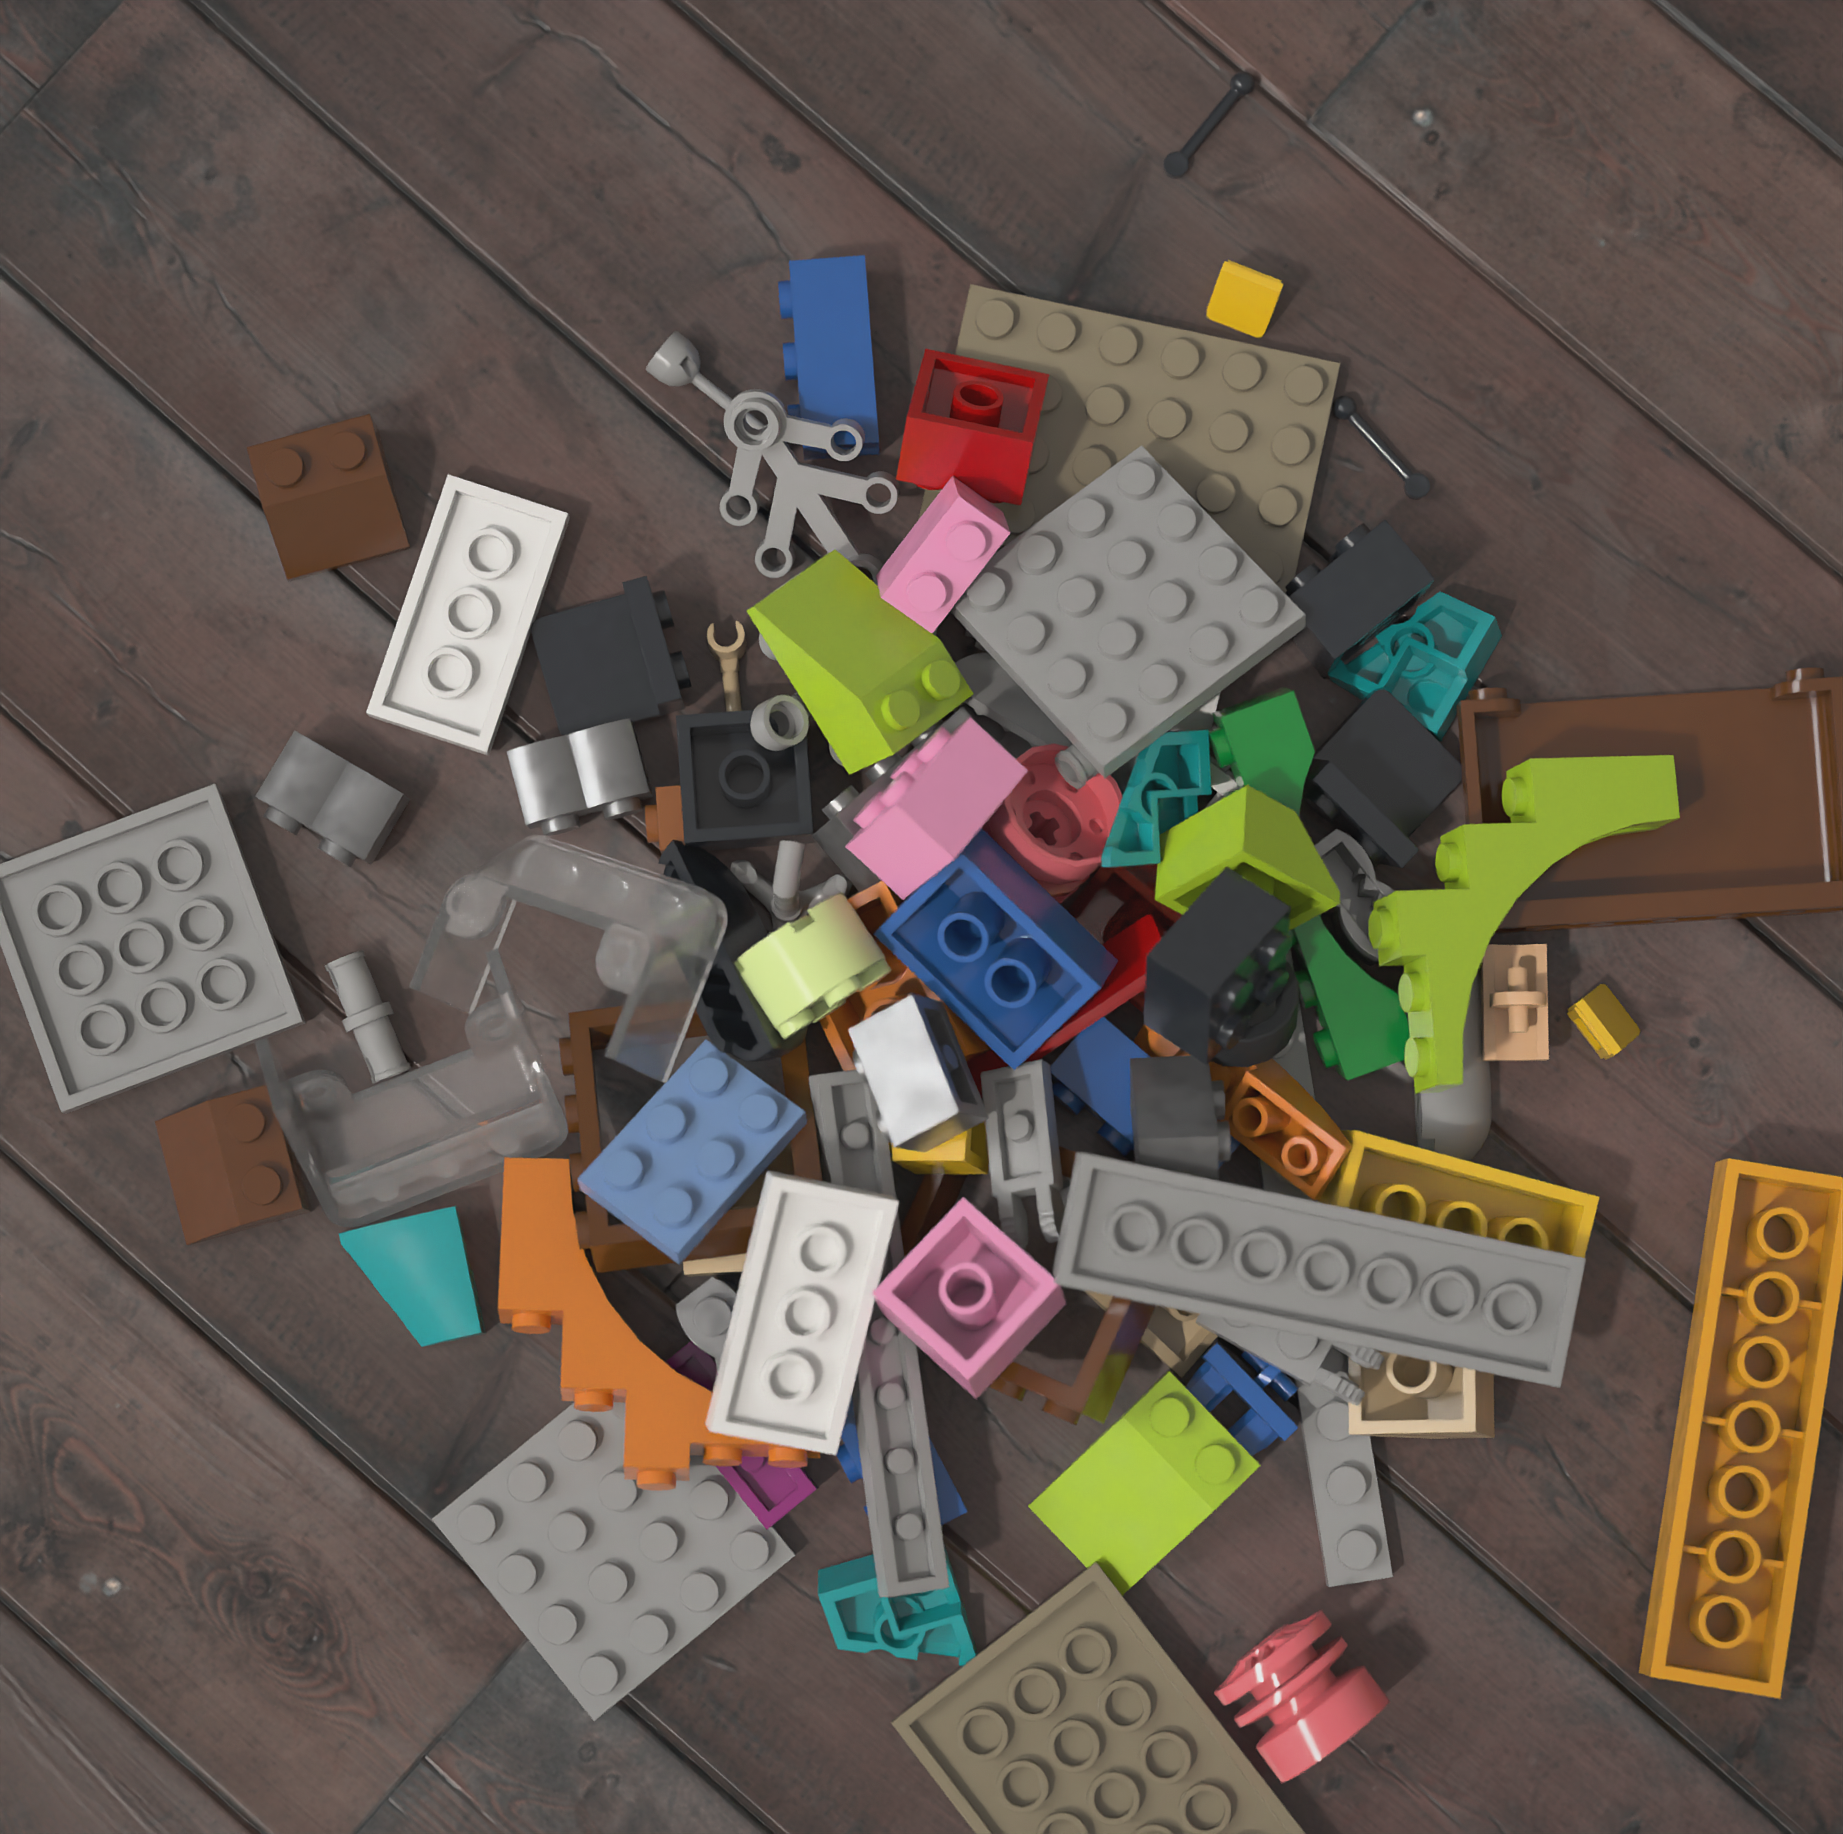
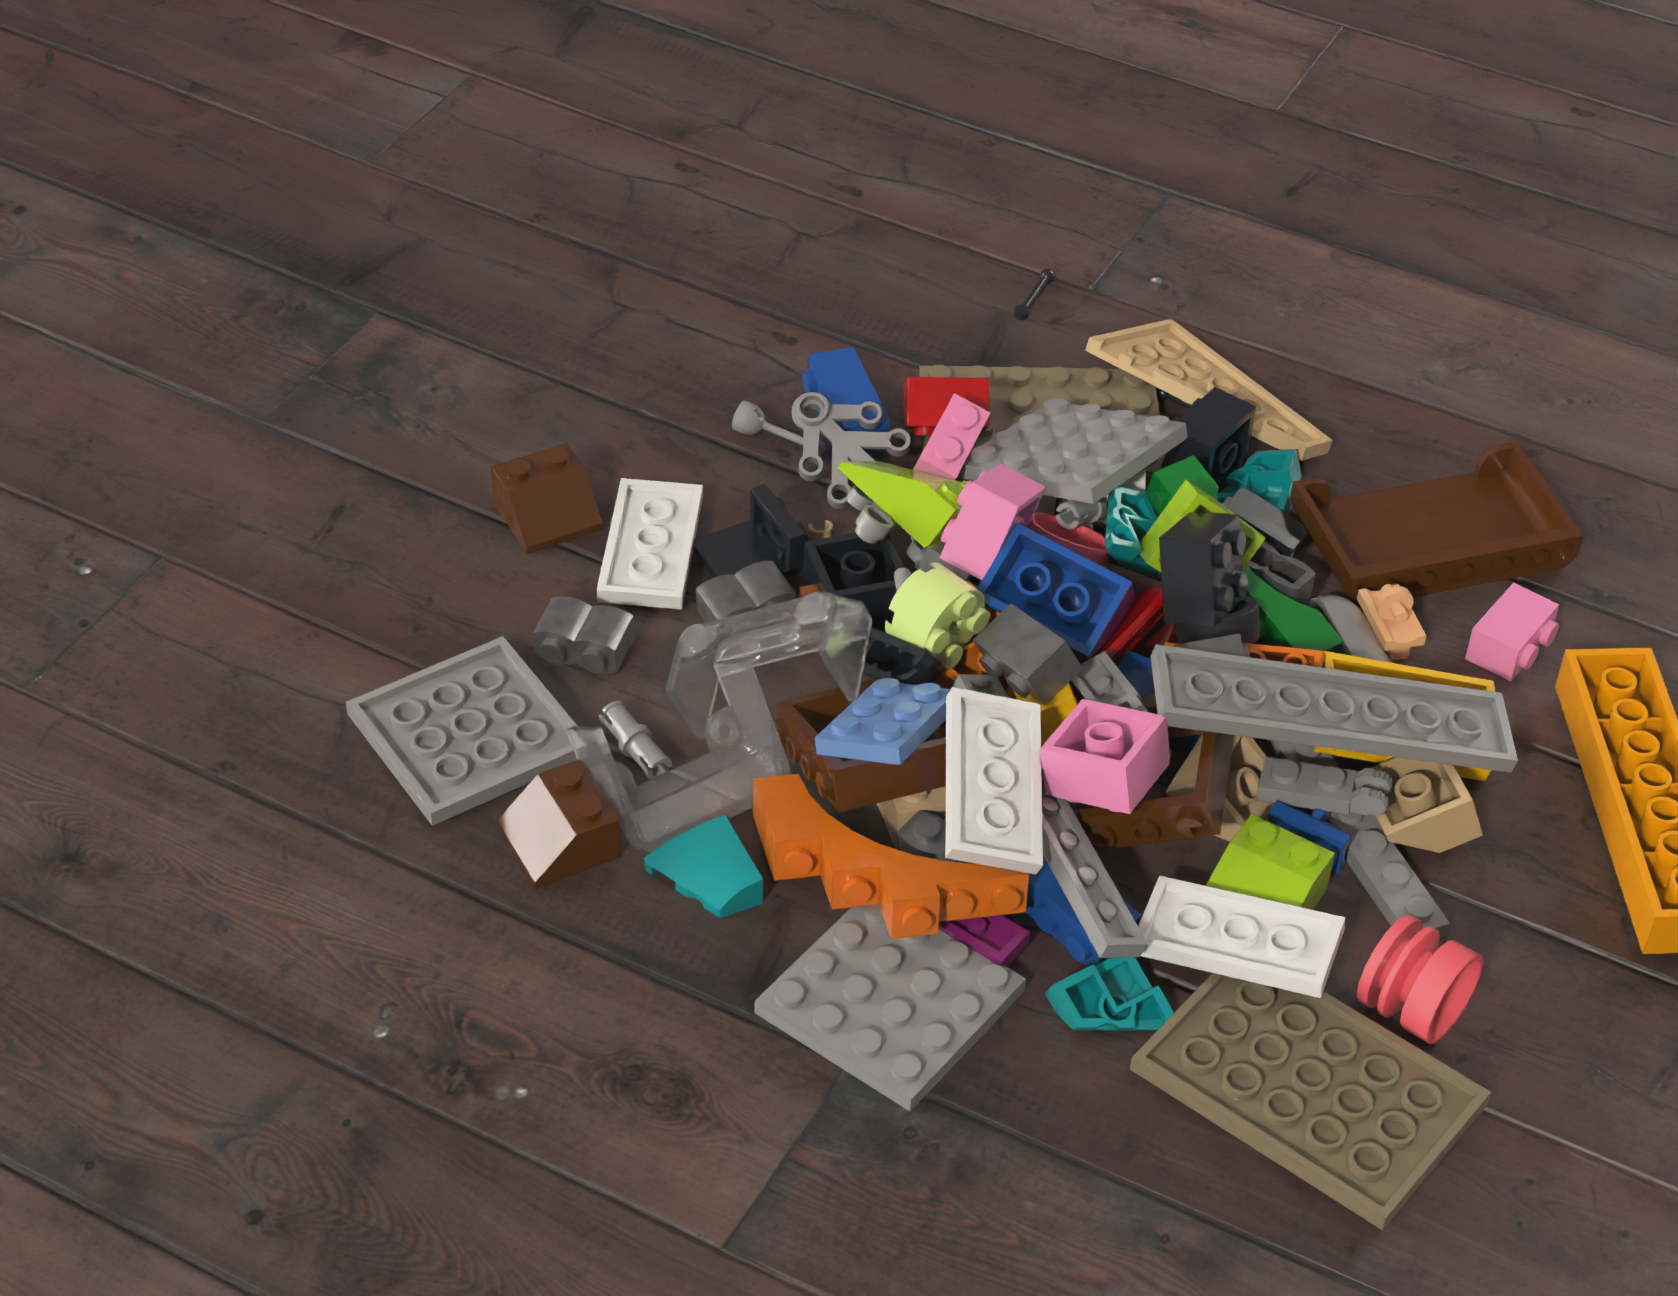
camera: 15 degrees left, 40 degrees down
yellow slope [1206,260,1283,338] -> none
lime arch [1368,755,1680,1094] -> none
yellow slope [1567,984,1640,1060] -> none
none -> tan wing [1085,319,1333,461]
none -> white plate [1138,875,1345,998]
none -> bright pink brick [1465,582,1559,682]

